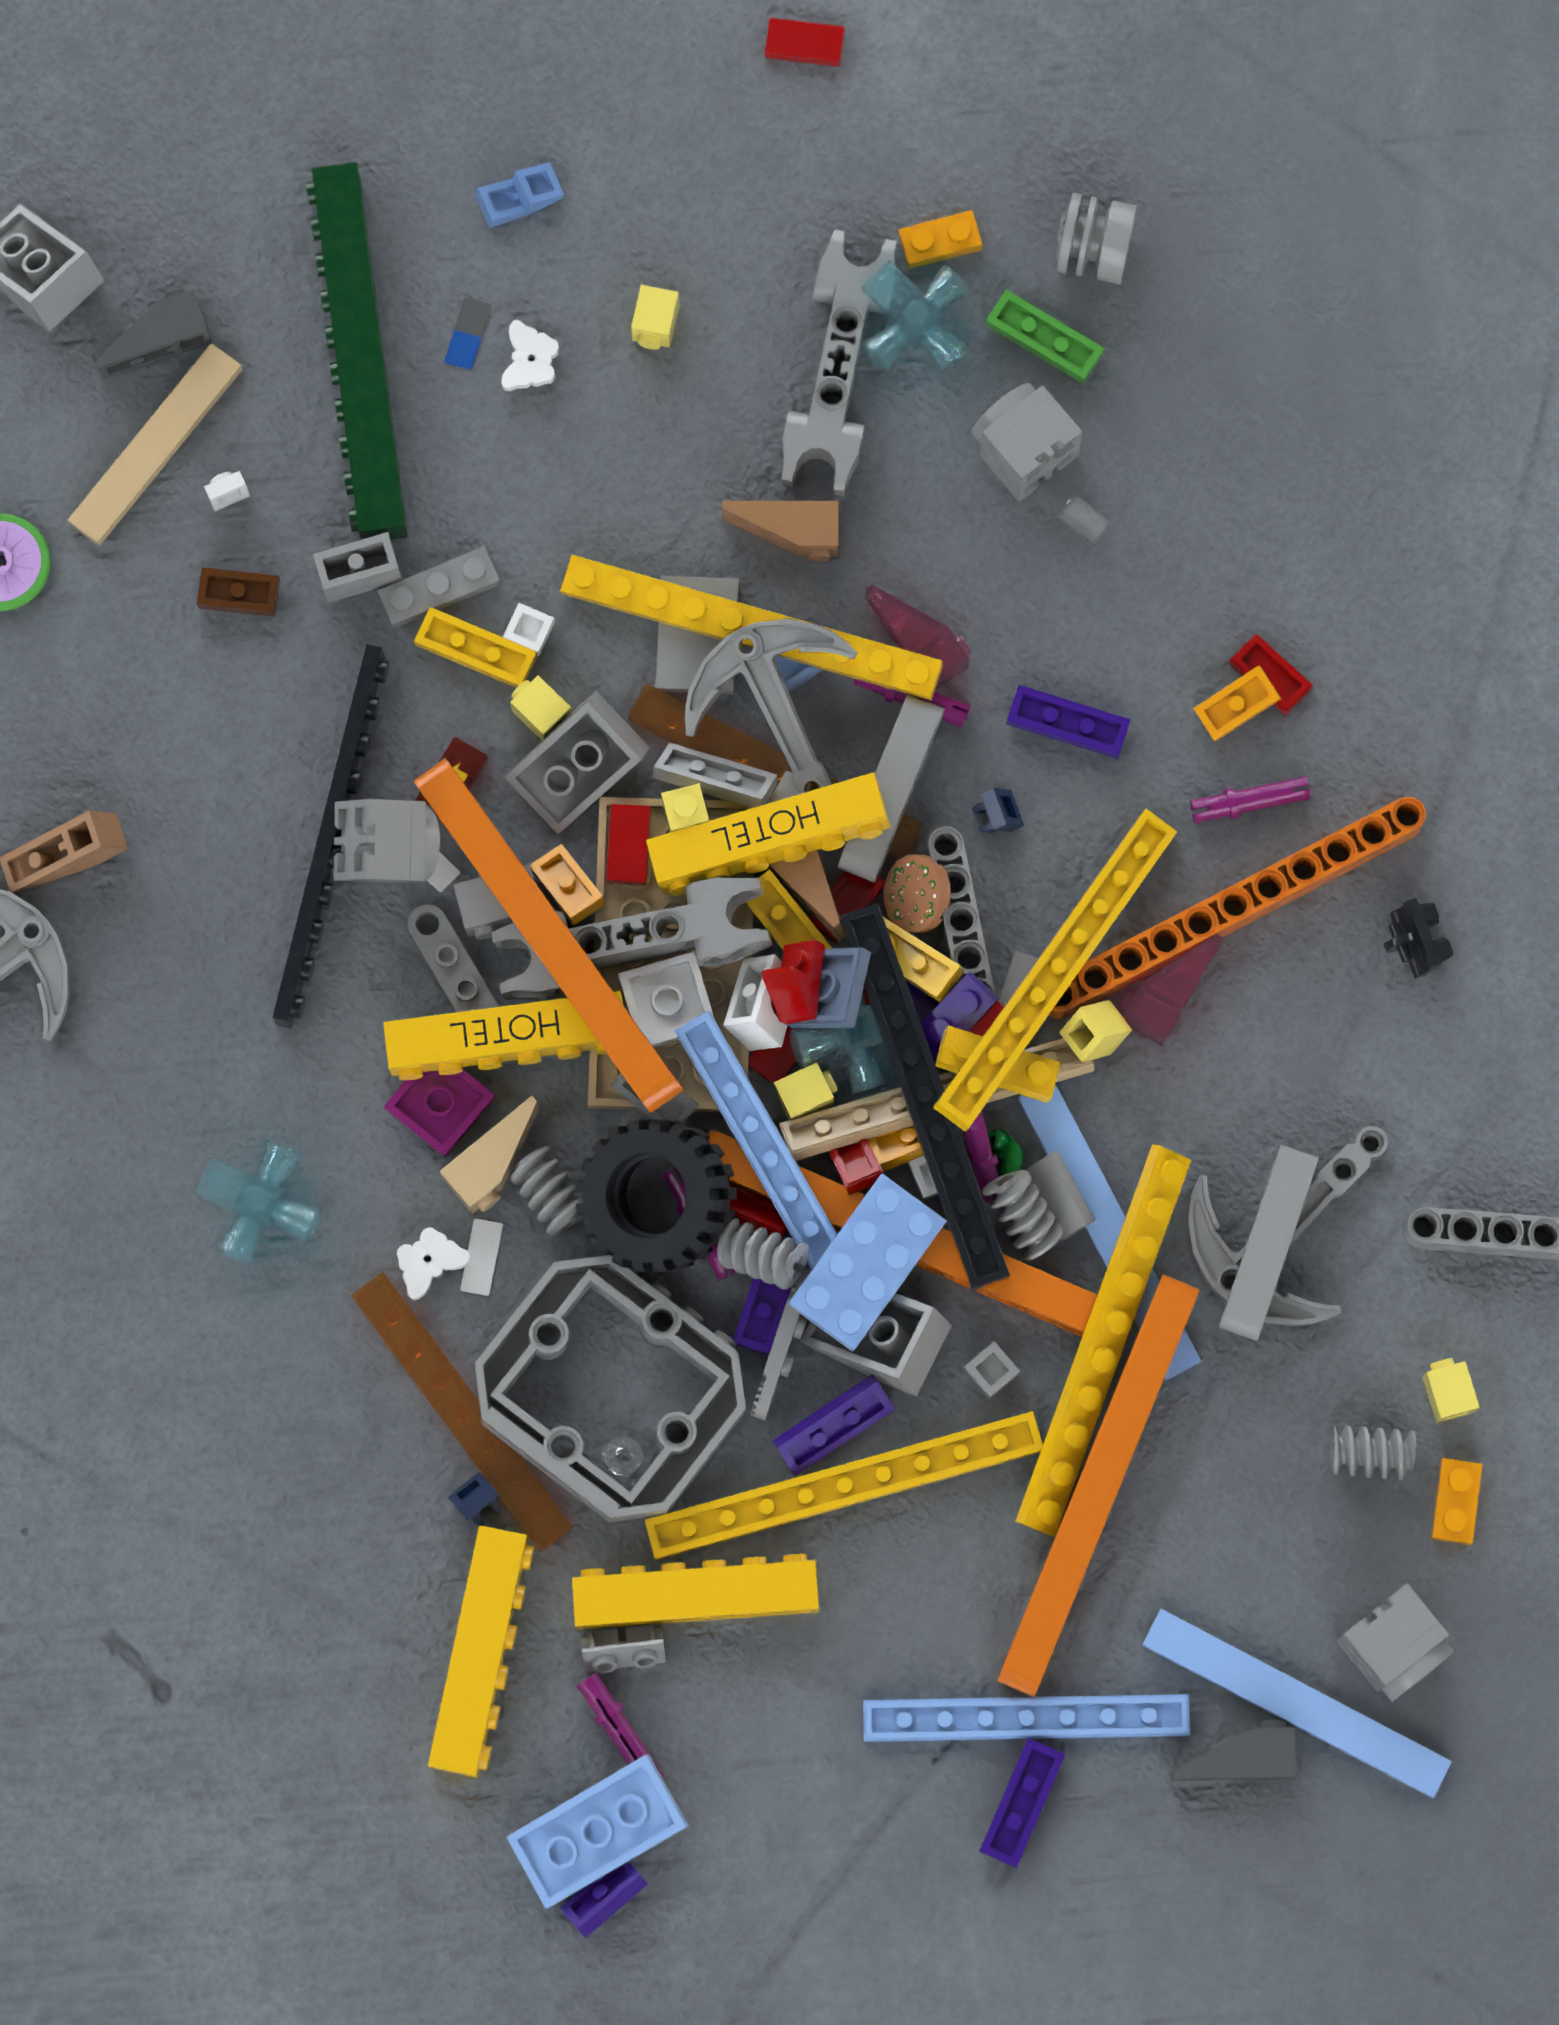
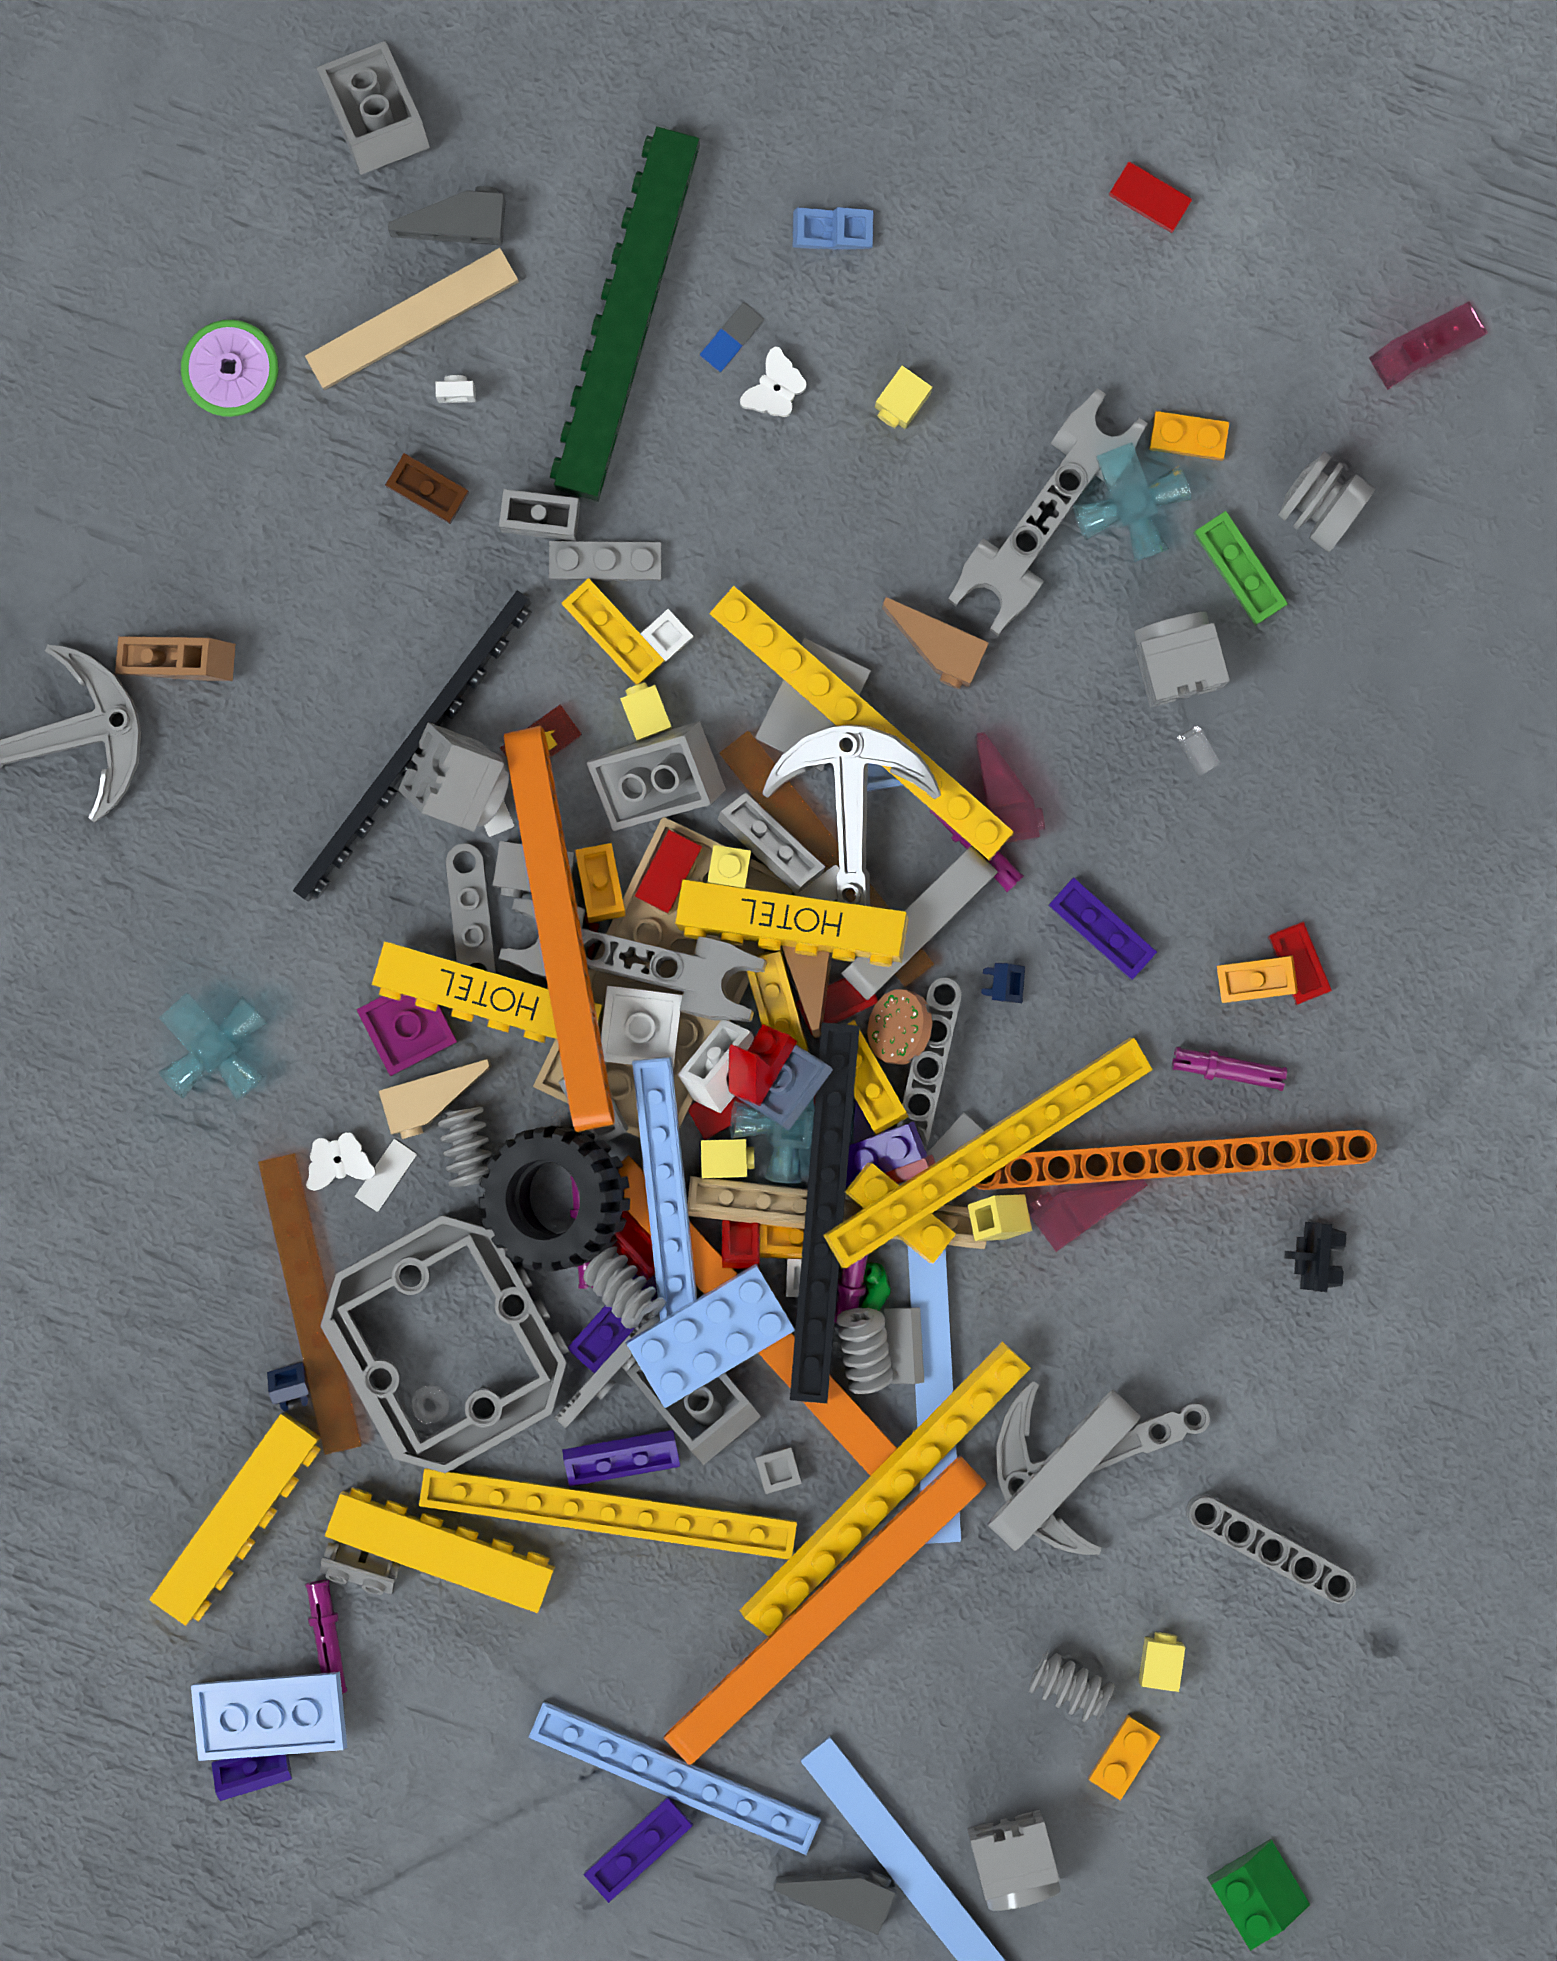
camera: 20 degrees right, 10 degrees up
none -> clear pink slope [1369,301,1488,390]

